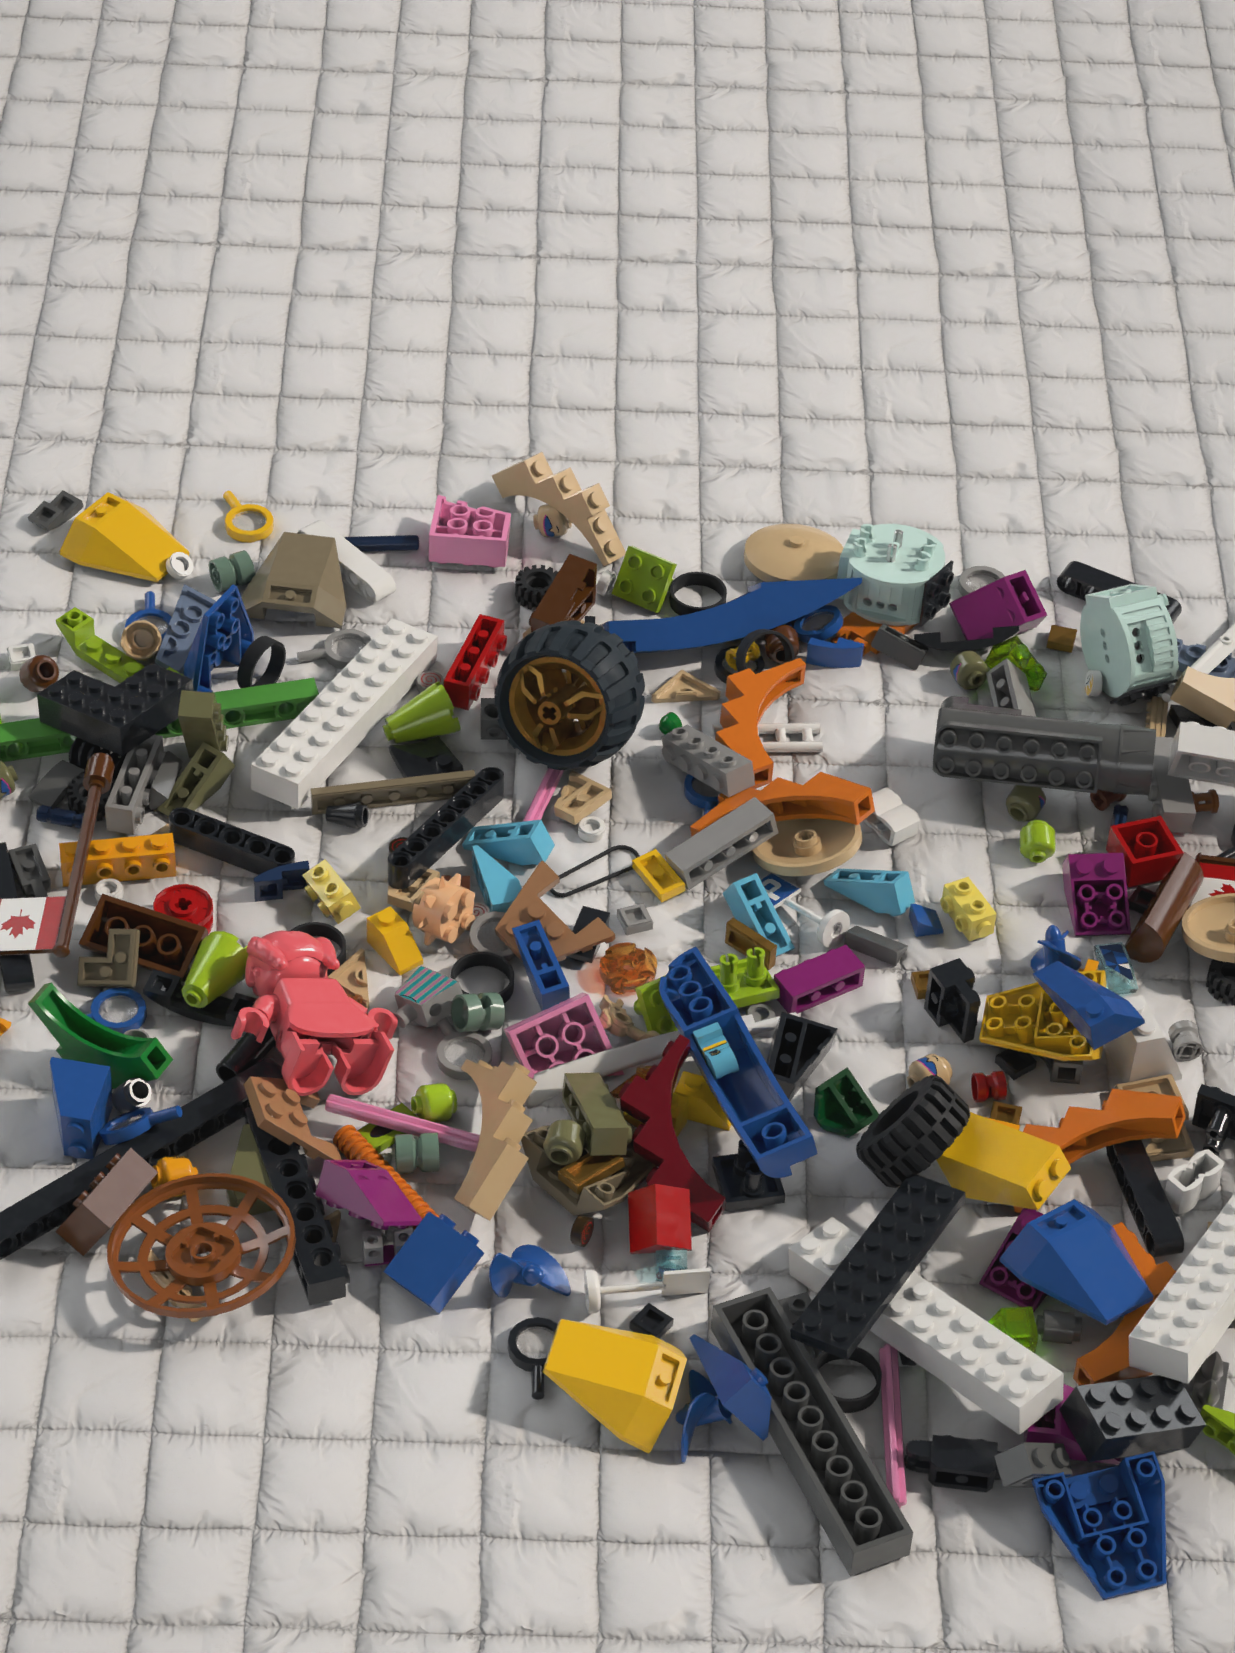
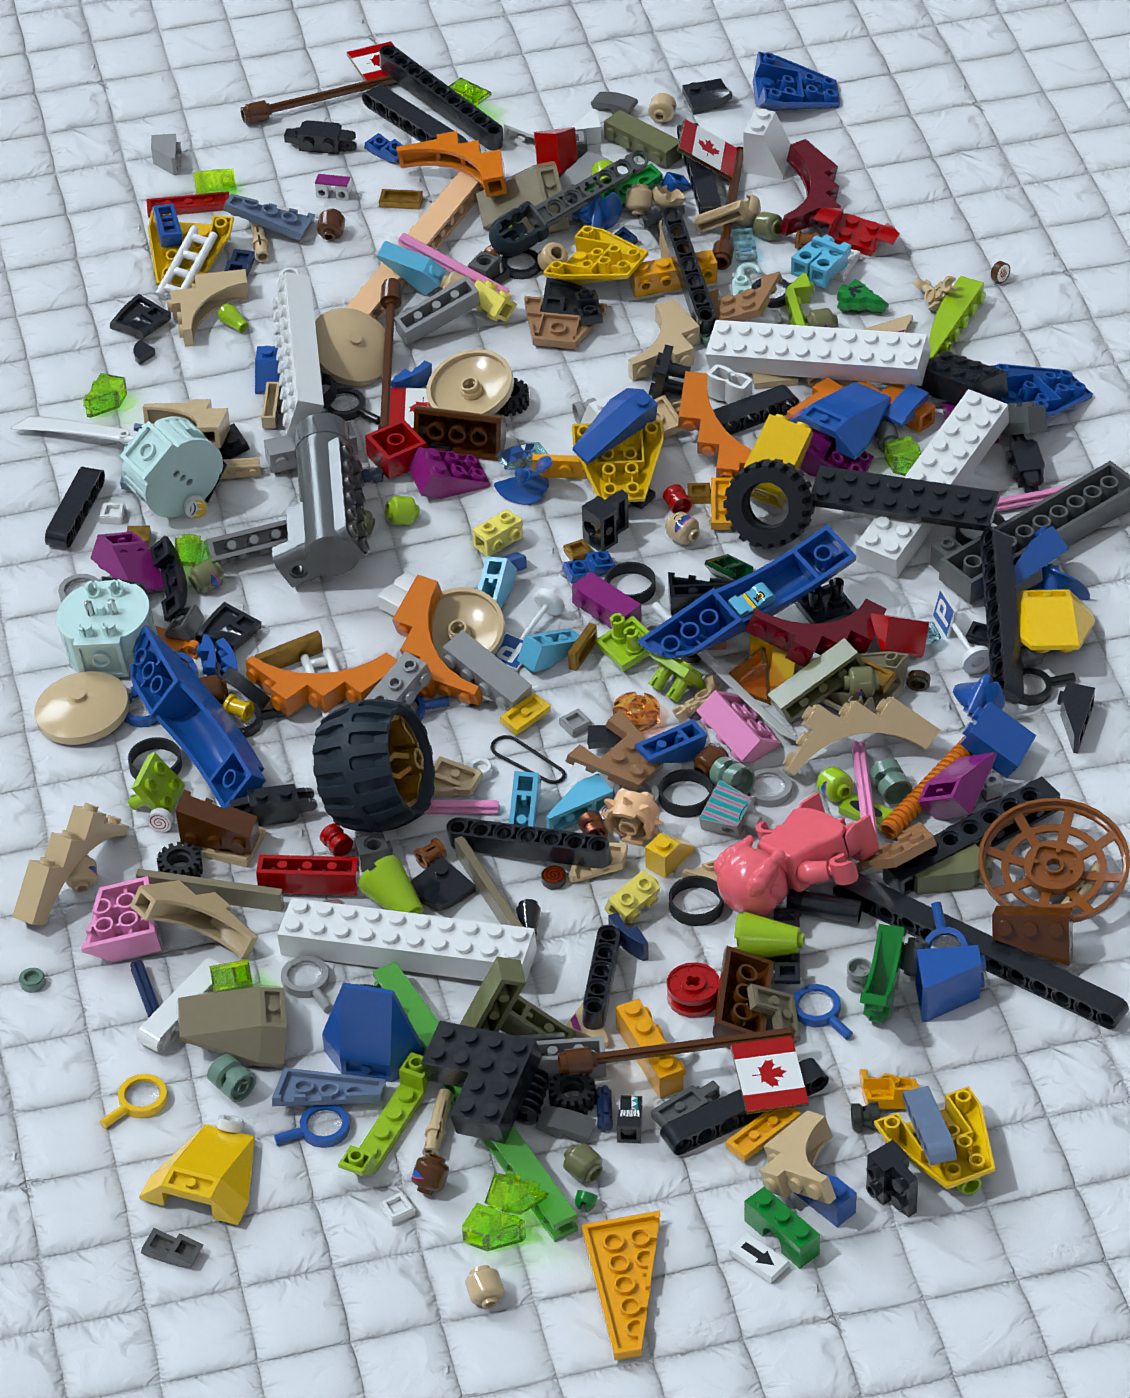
camera: 100 degrees left, 0 degrees up
tan hair [120,620,162,661] -> none
light orange head [151,1156,198,1197] -> none
tan tile [651,670,721,703] -> none
dark grey slope [844,925,908,966] -> none
none -> sand green tile [19,968,45,993]
none -> tan arch [130,880,258,959]
none -> dark tan tile [136,869,284,912]
none -> black plate [195,602,262,652]
none -> clear neon green slope [209,959,253,991]
none -> blue slope [215,638,238,682]
none -> pearl gold tile [254,630,323,669]
none -> dark orange bush [414,838,447,869]
none -> blue slope [562,551,616,583]
none -> black tyre [604,562,656,604]
none -> black leg [617,1095,643,1144]
none -> reddish brown head [693,745,729,781]
none -> blue slope [883,384,929,427]
none -> black beam [980,527,1024,704]
none -> black slope [1057,682,1095,754]

